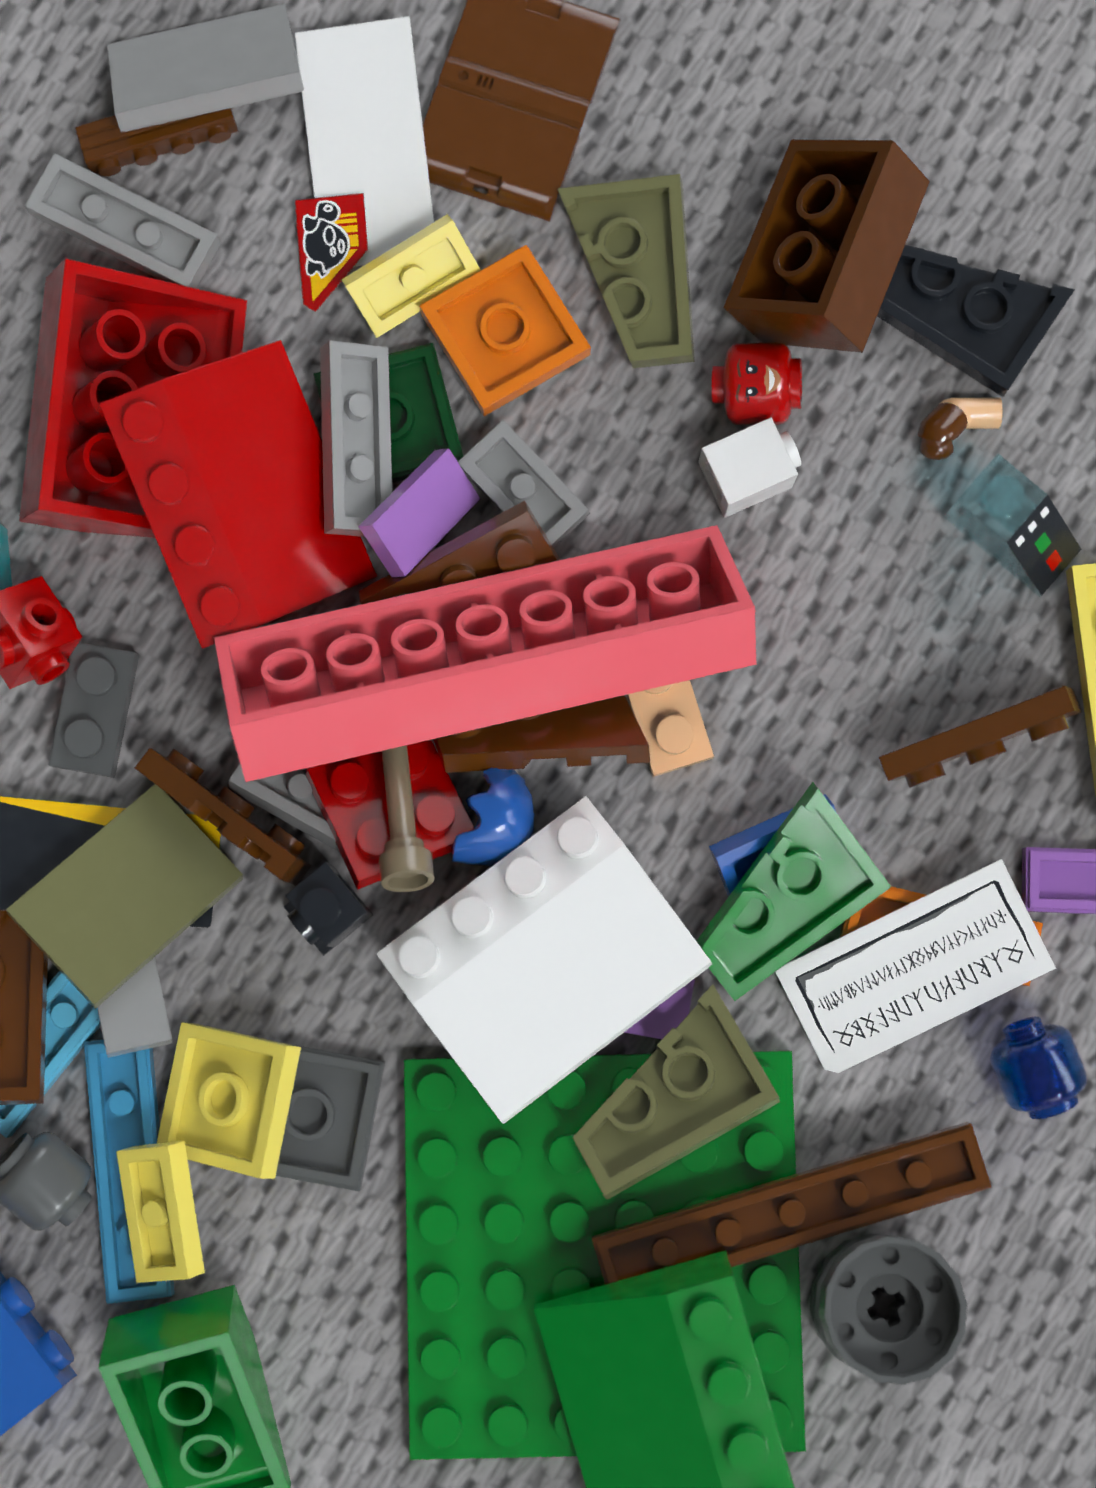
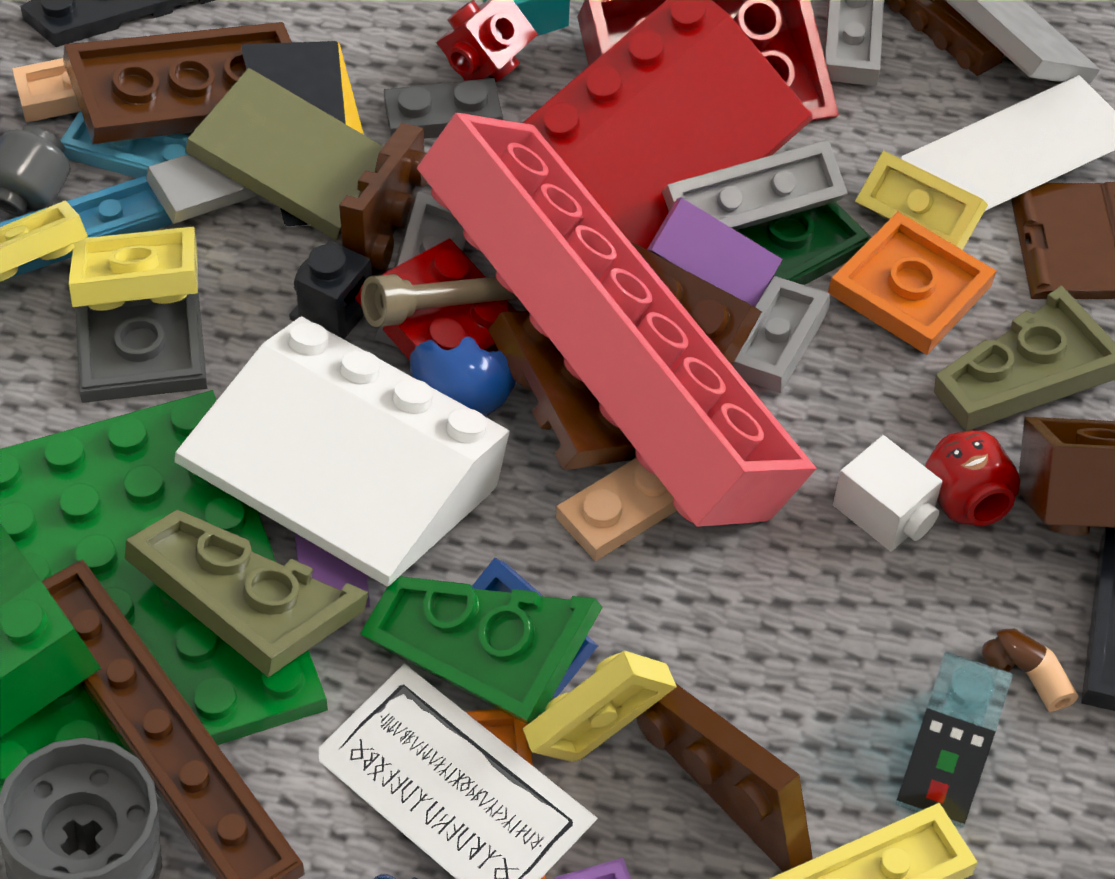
camera: 65 degrees right, 30 degrees down
sticker [295,193,368,312] -> none
none -> light yellow plate [523,651,677,762]

